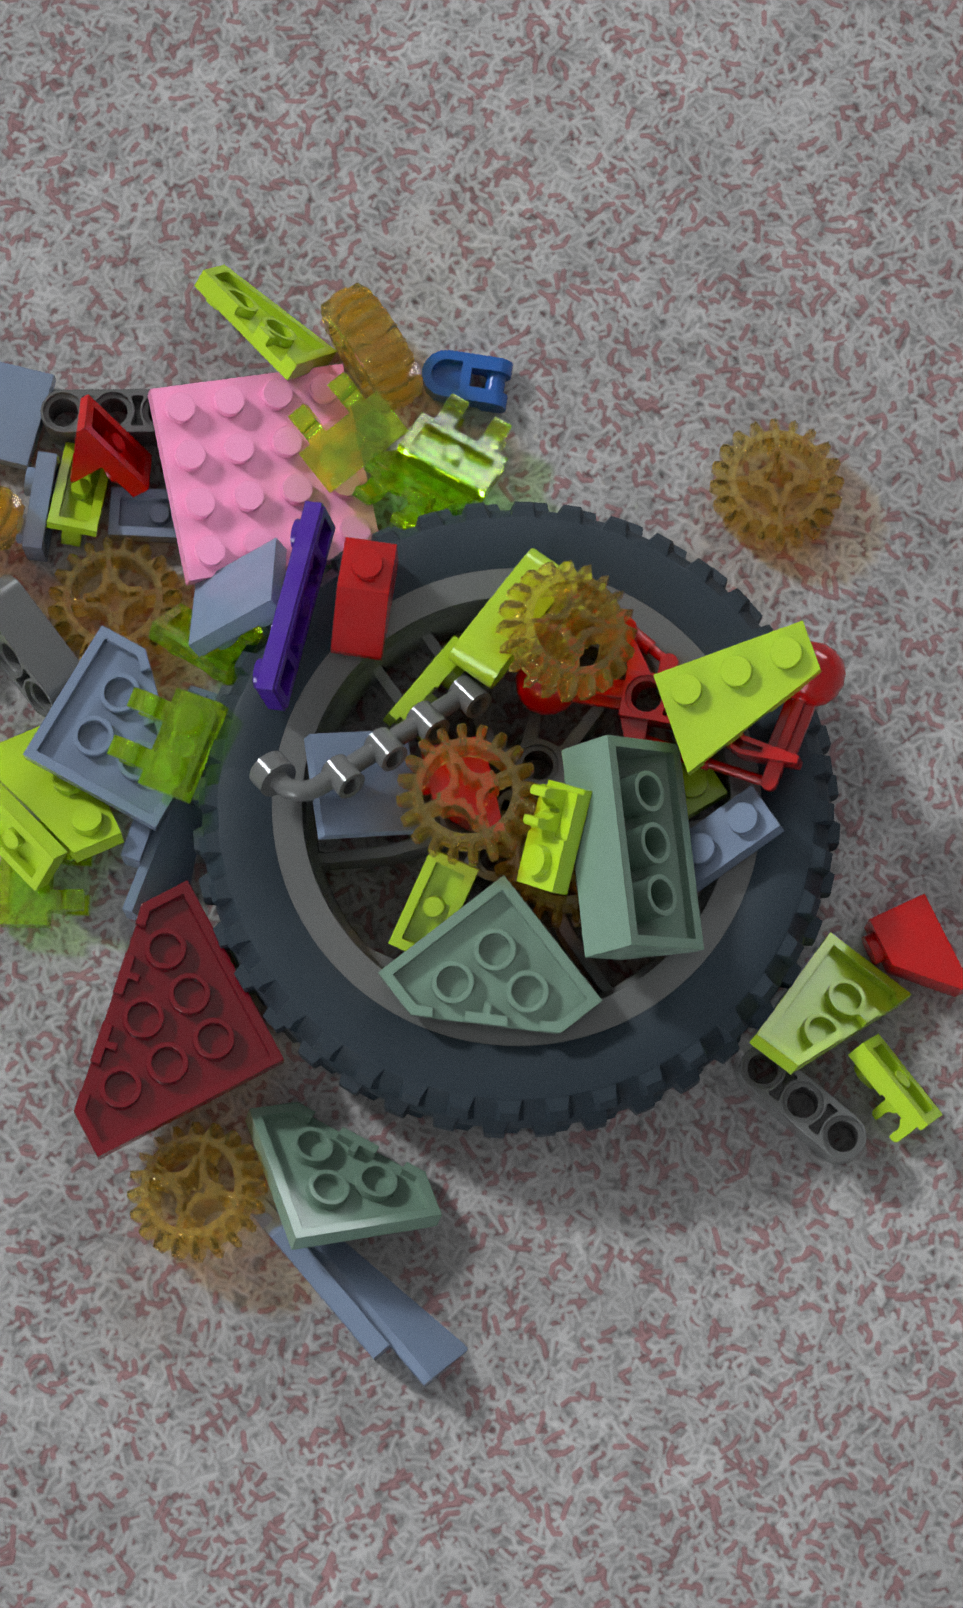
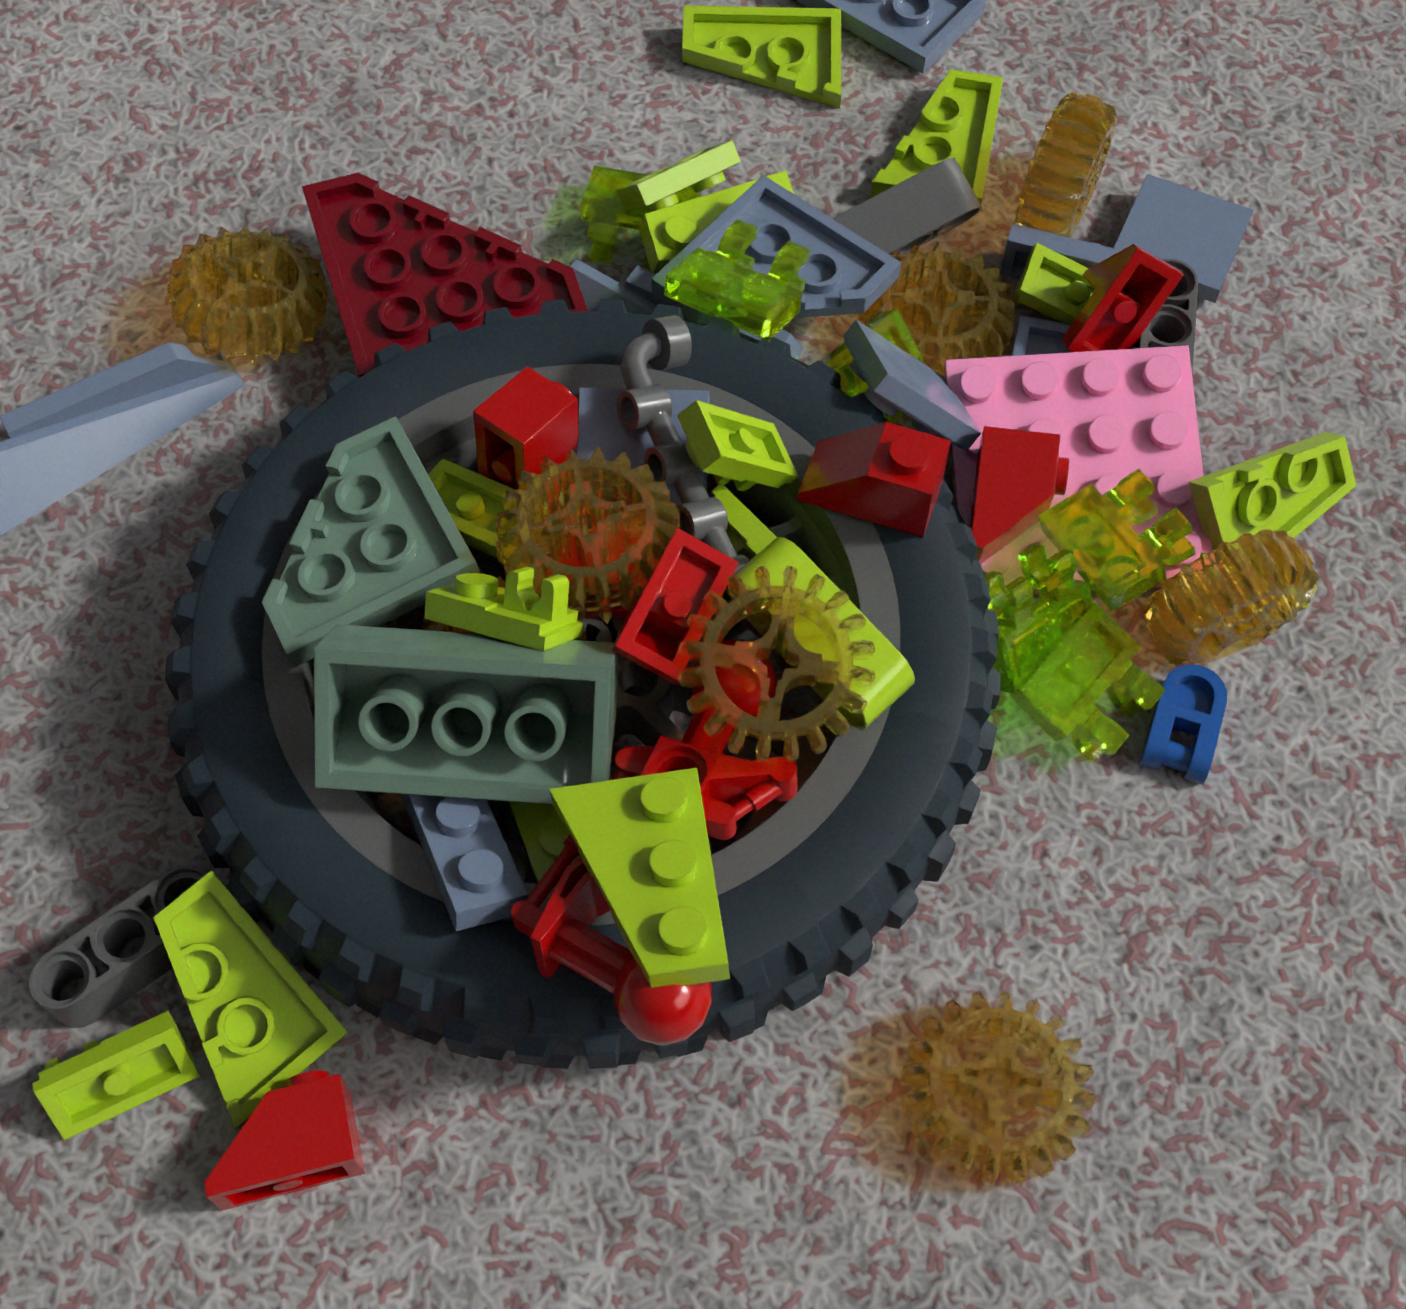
camera: 100 degrees right, 15 degrees down
sand green plate [245,1102,442,1250] -> none
dark purple plate [253,501,336,711] -> none
none -> red slope [473,366,579,530]
none -> red slope [612,528,739,685]
none -> lime plate [677,400,799,491]
none -> red slope [970,426,1069,564]

